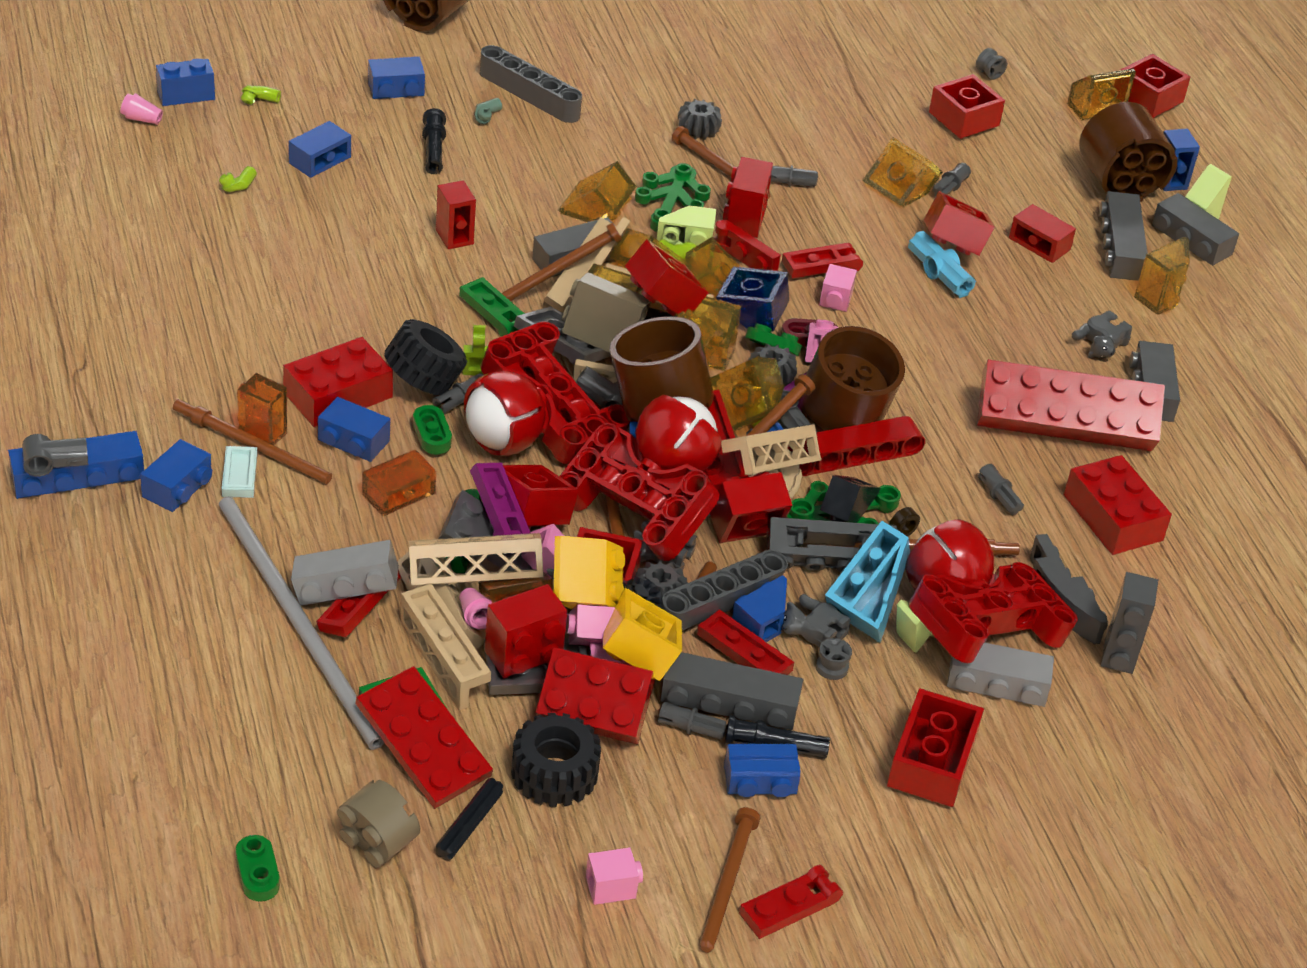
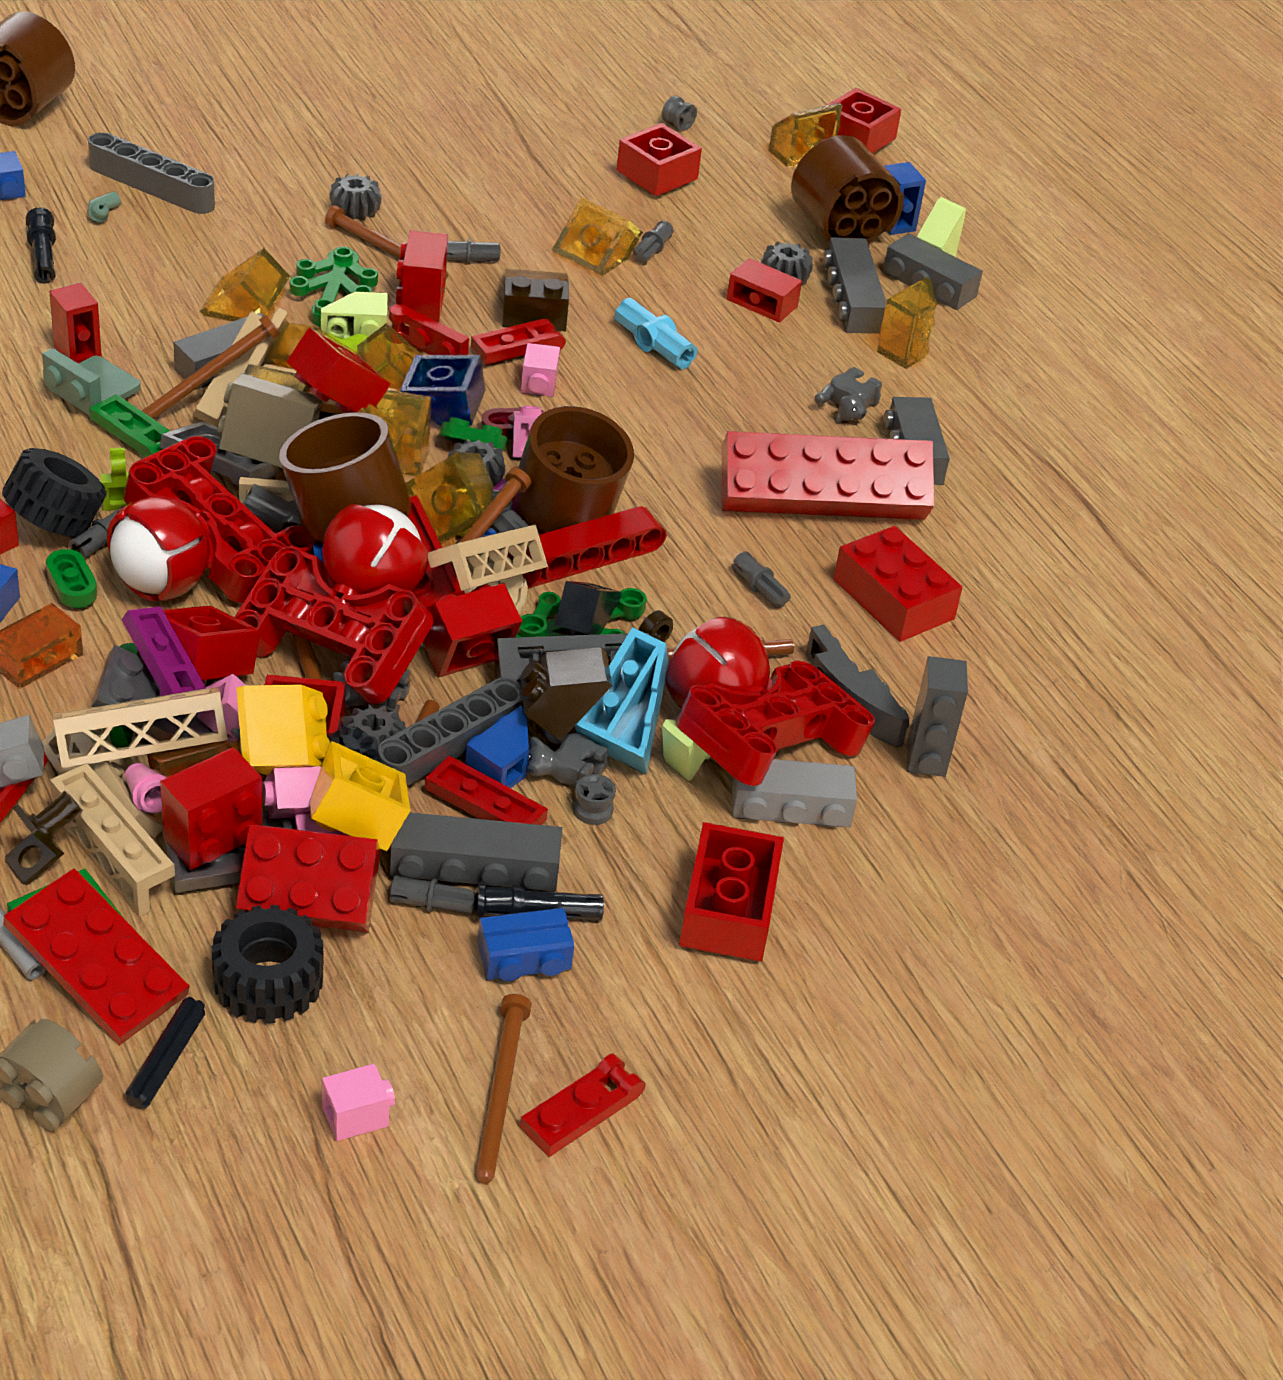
camera: 10 degrees left, 0 degrees up
brick [924,191,995,256] -> none
none -> dark brown bracket [5,791,83,885]
none -> sand green bracket [42,348,141,415]
none -> dark brown slope [502,269,569,332]
none -> dark brown slope [521,647,613,741]
none -> dark grey gear [761,241,813,285]

